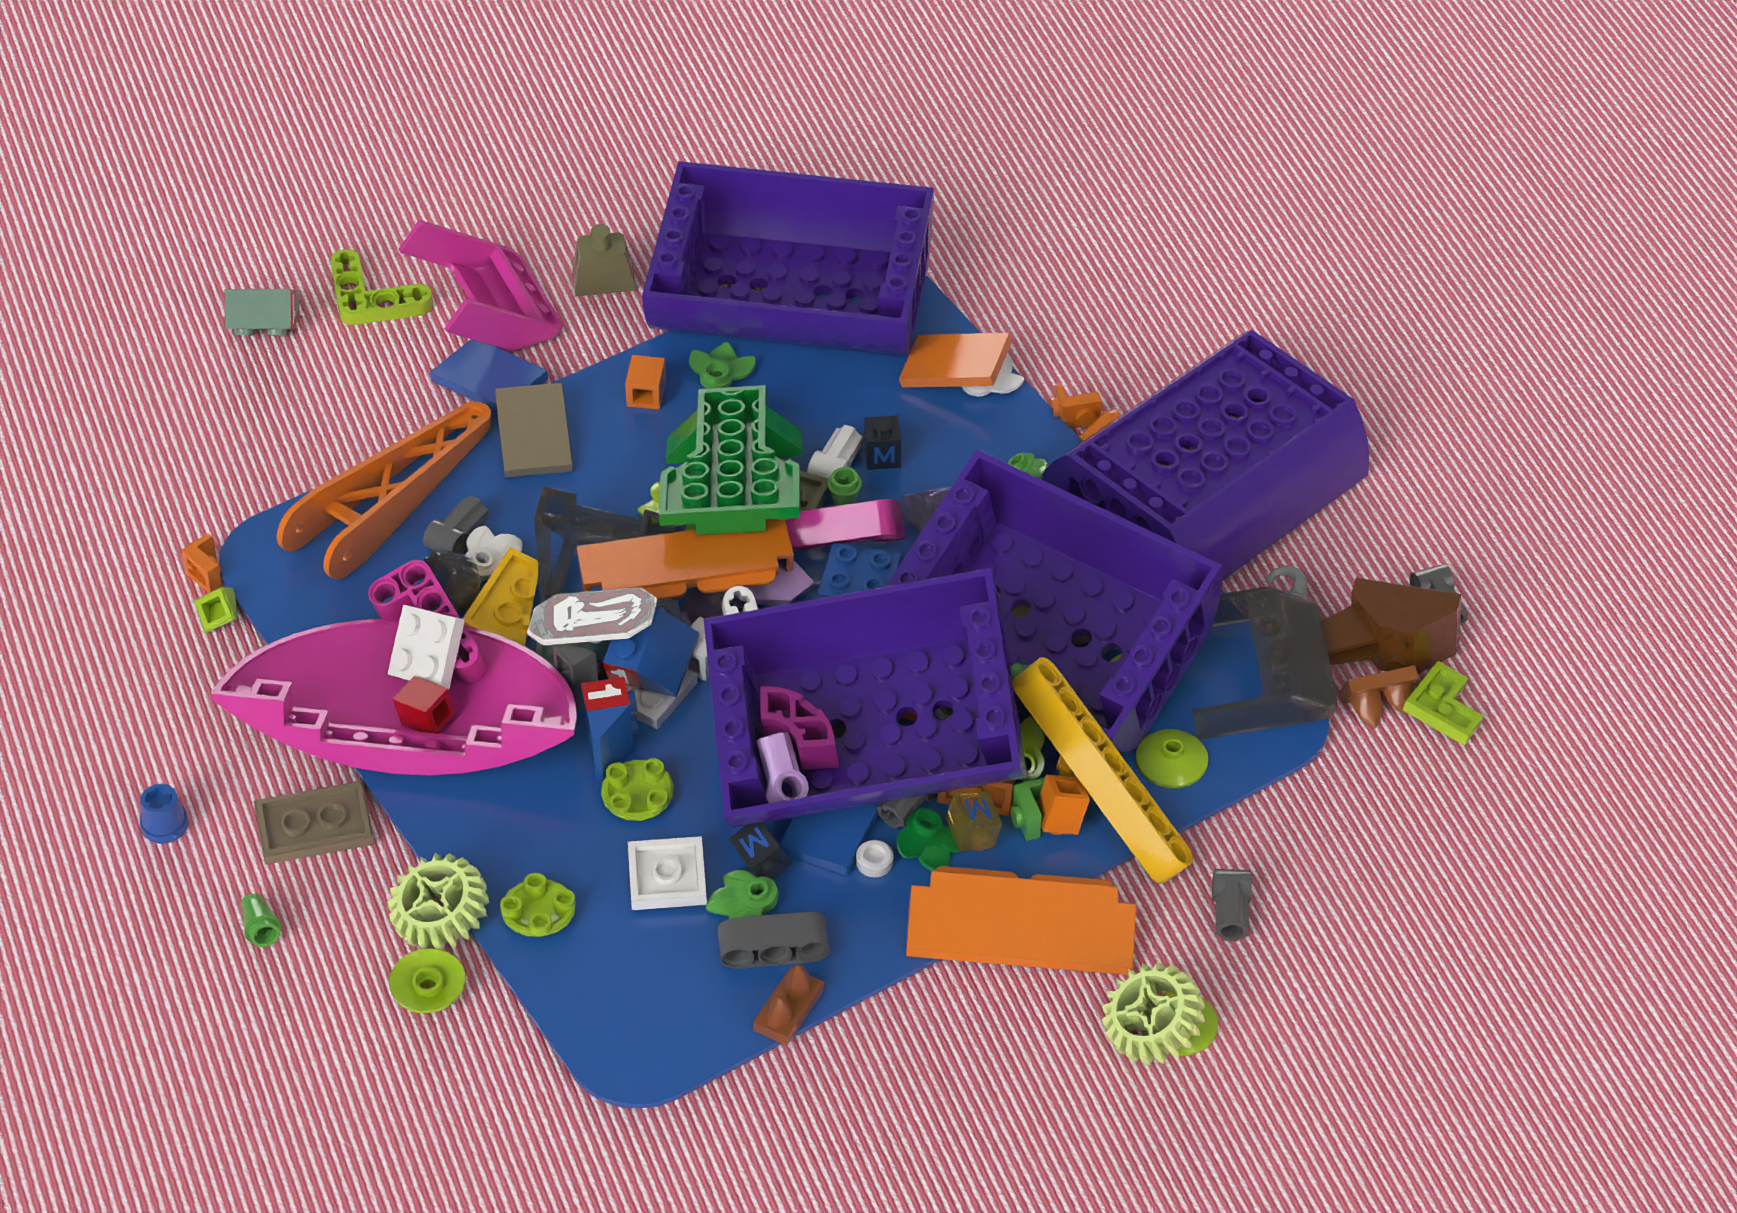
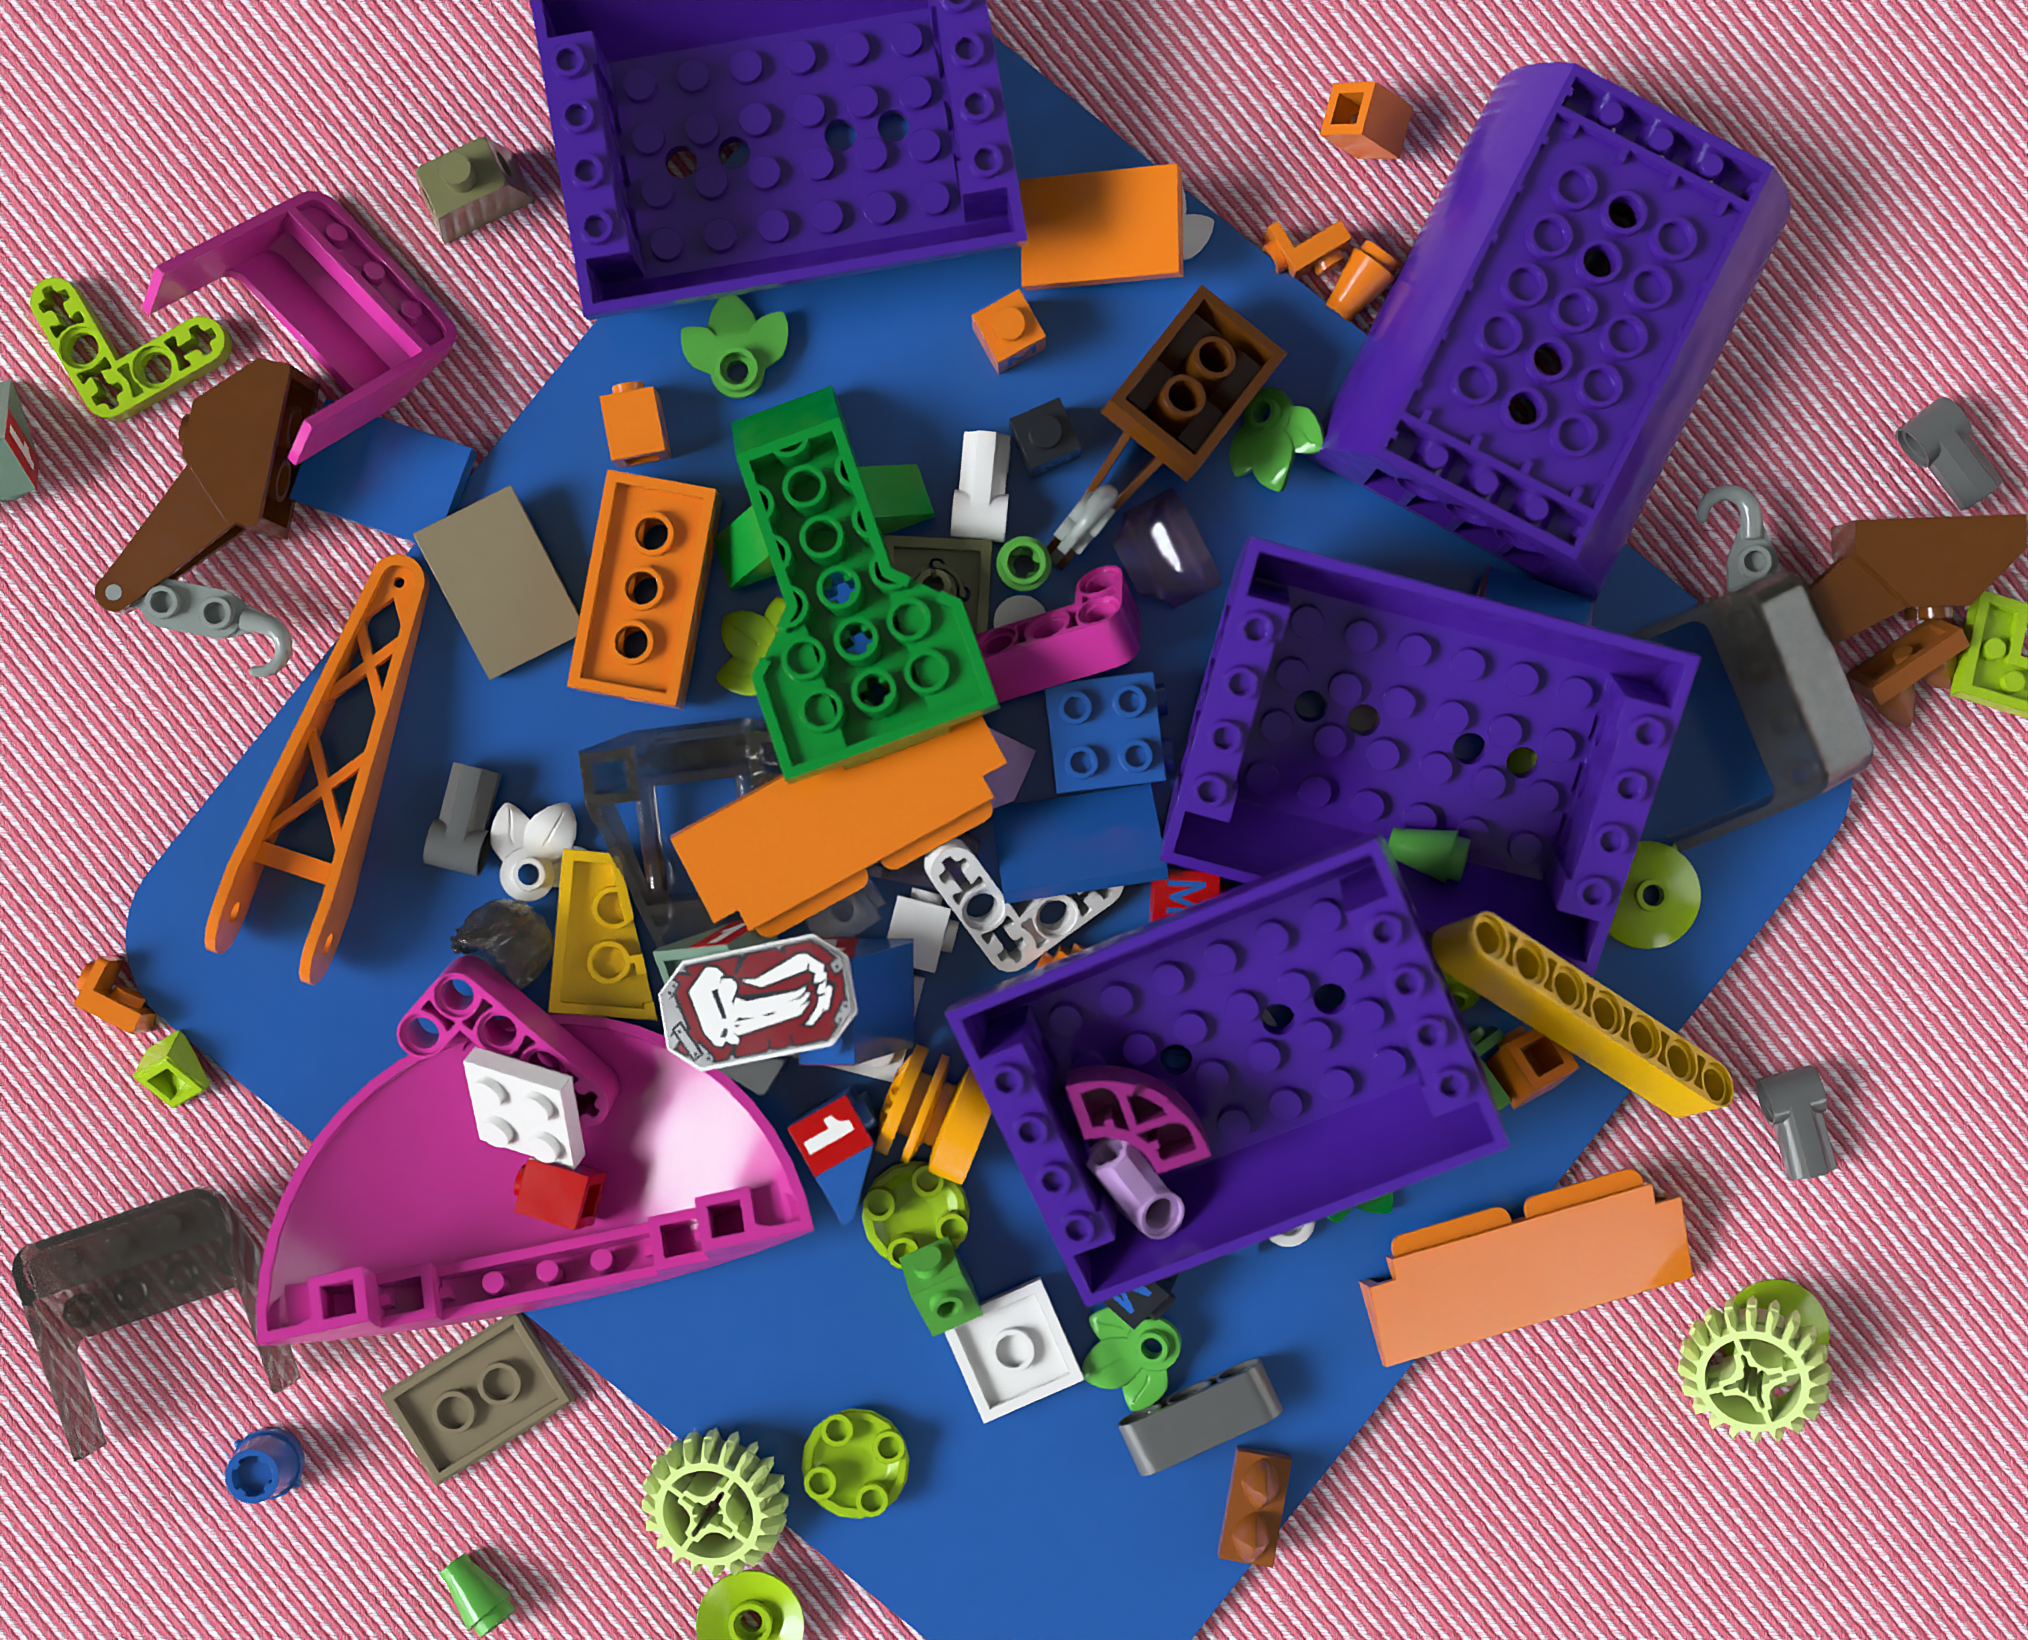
camera: 20 degrees left, 40 degrees up
none -> clear smoke windscreen [12,1186,301,1462]
none -> reddish brown slope [95,358,320,678]
none -> orange brick [567,469,724,710]
none -> light orange wheel [875,1044,992,1185]
none -> bright green brick [899,1236,983,1337]
none -> orange brick [971,289,1046,375]
none -> reddish brown slope [1046,284,1287,571]
none -> orange brick [1320,81,1413,159]

